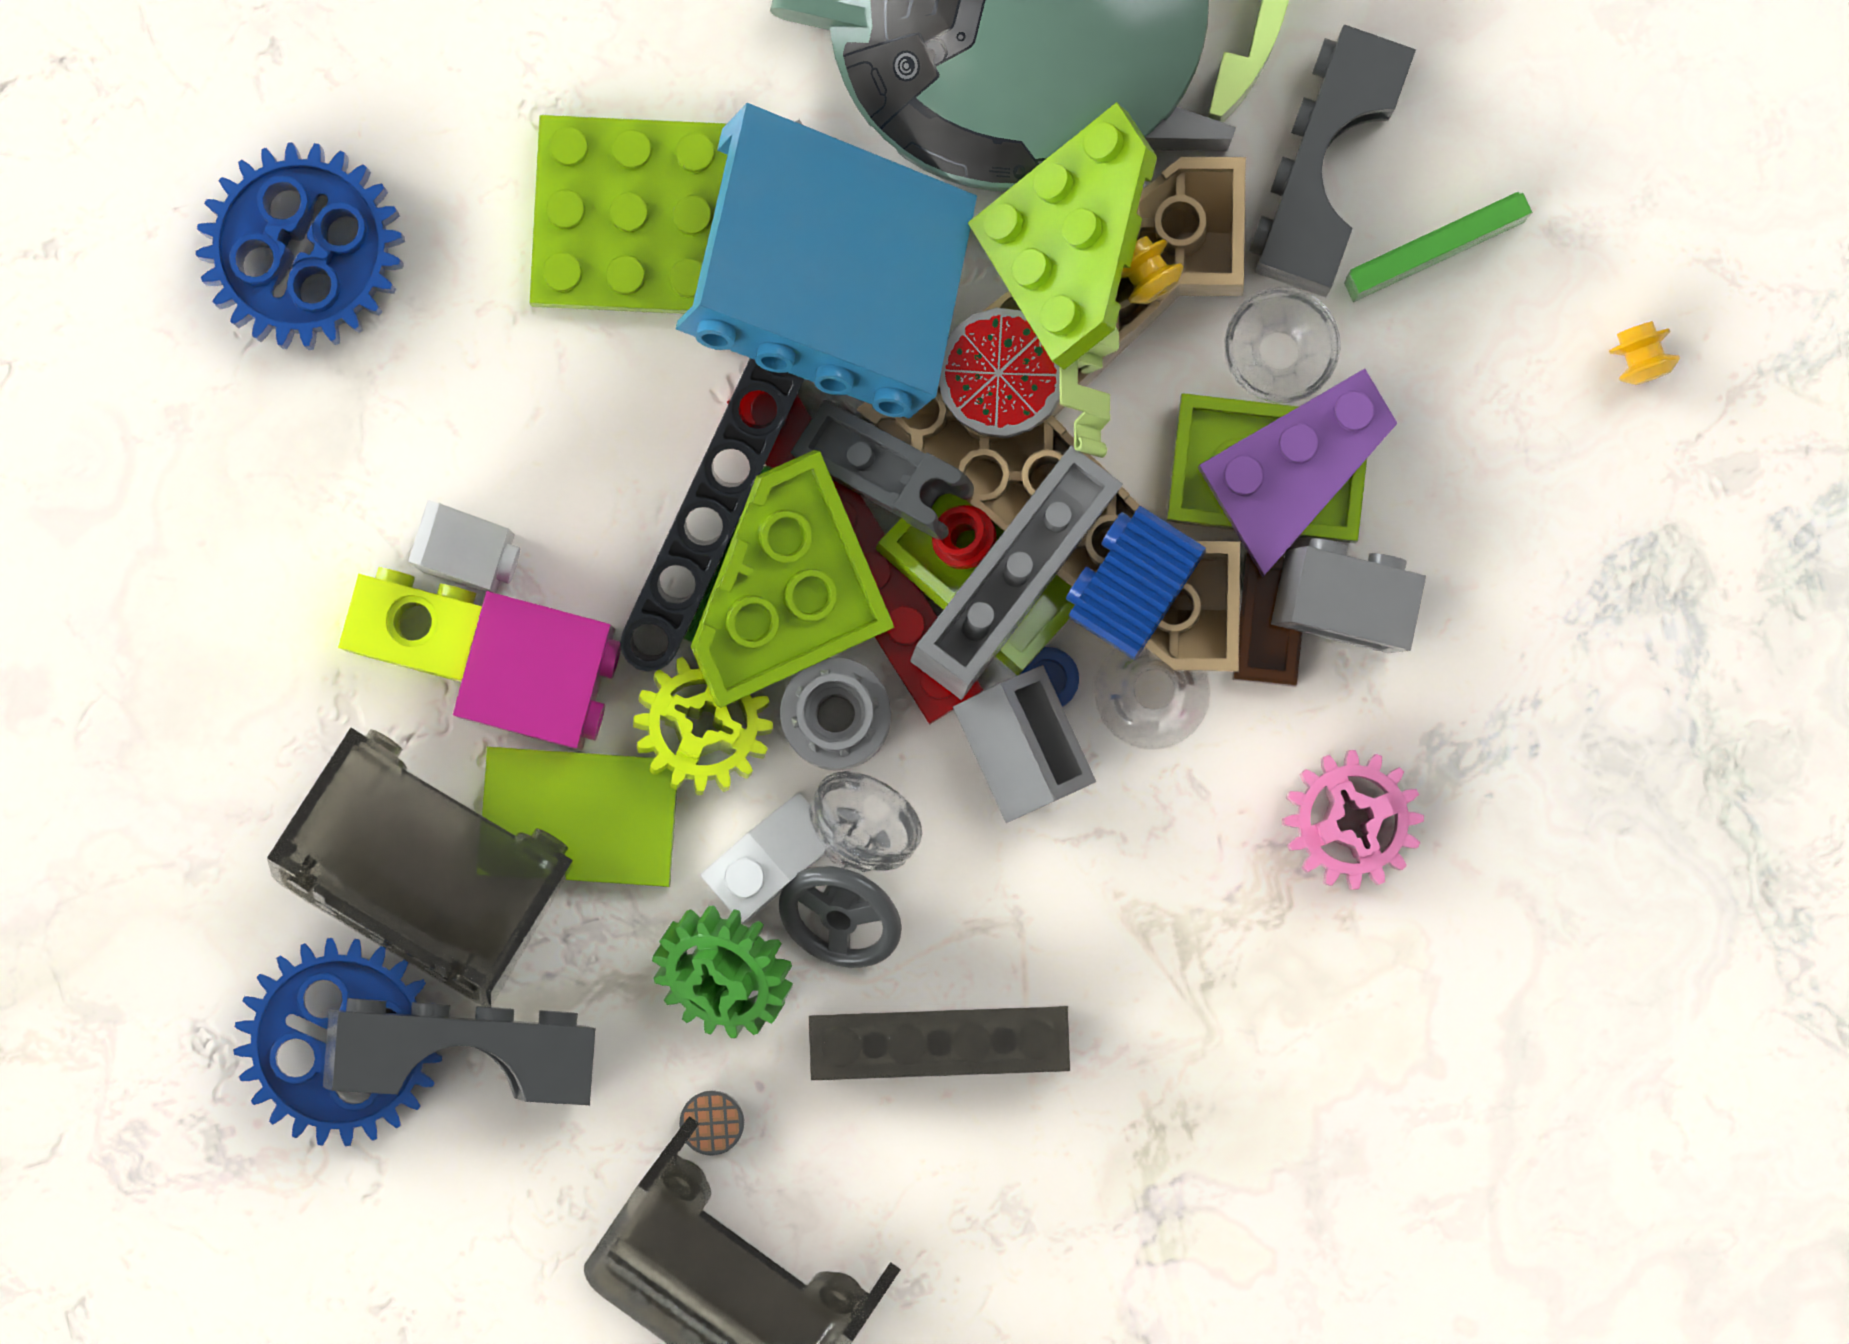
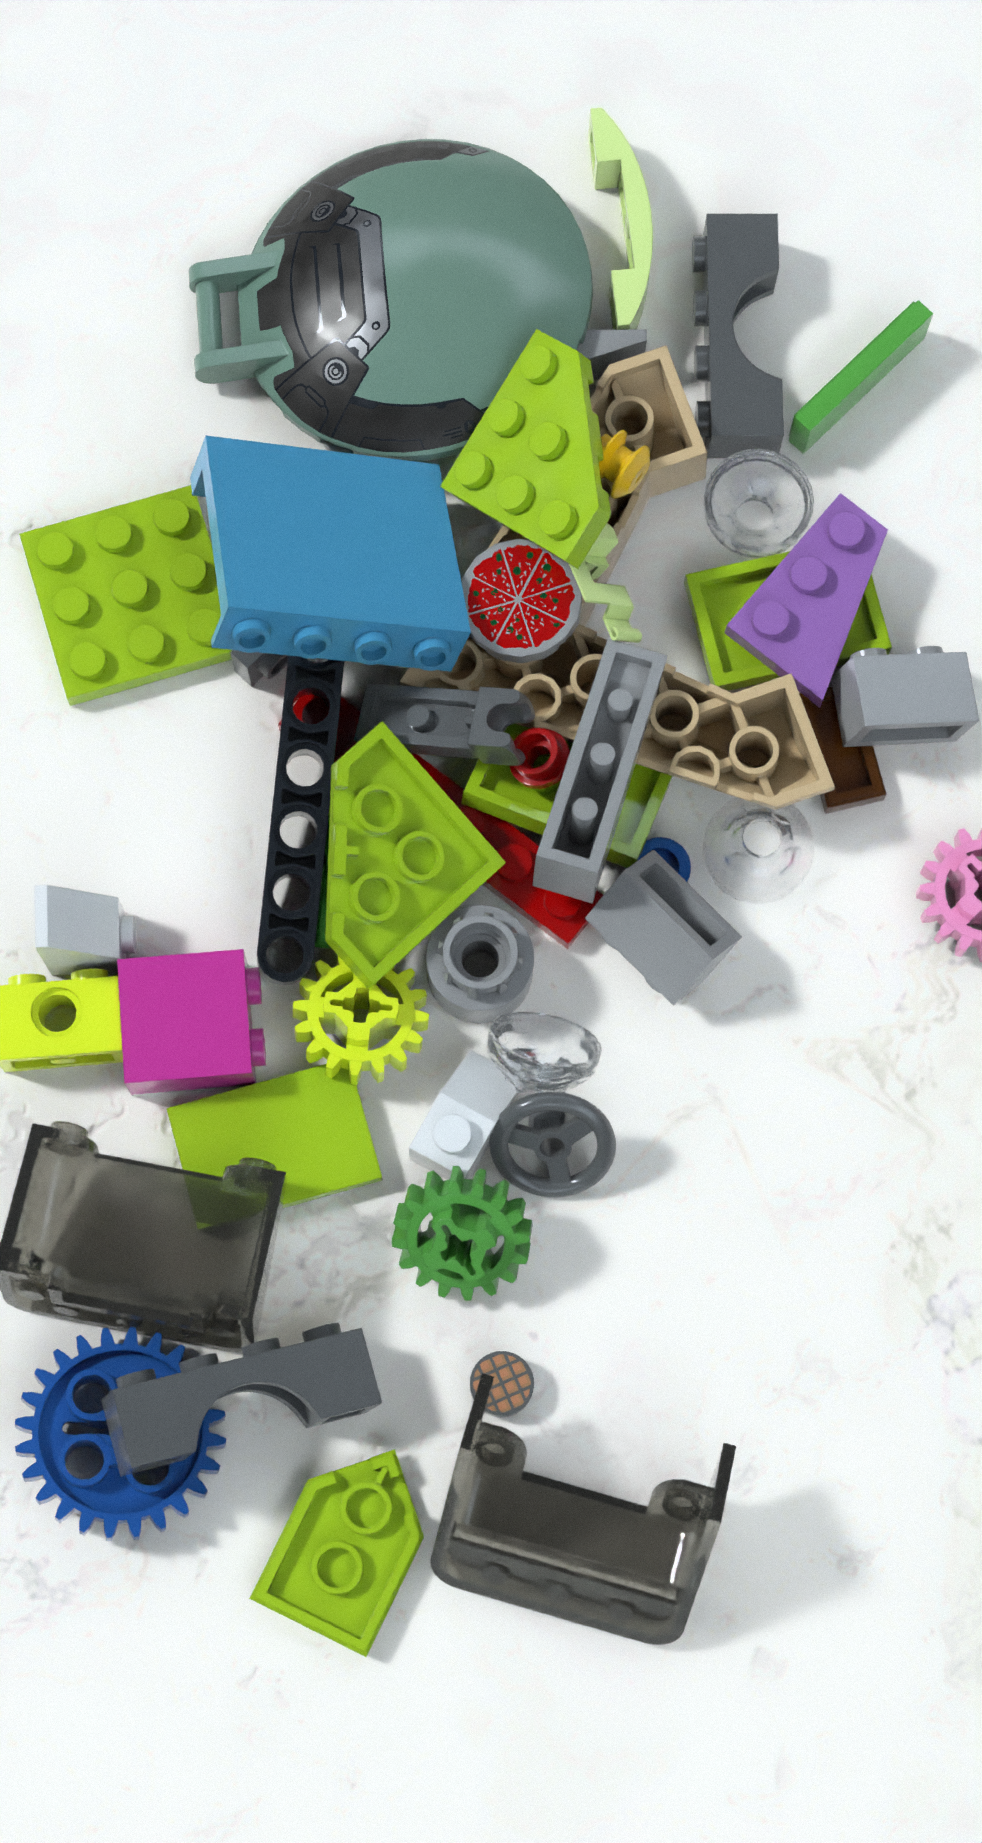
camera: 25 degrees left, 10 degrees down
clear smoke brick [809,1005,1070,1081] -> none
blue brick [1066,506,1206,661] -> none
none -> lime tile [249,1449,424,1657]

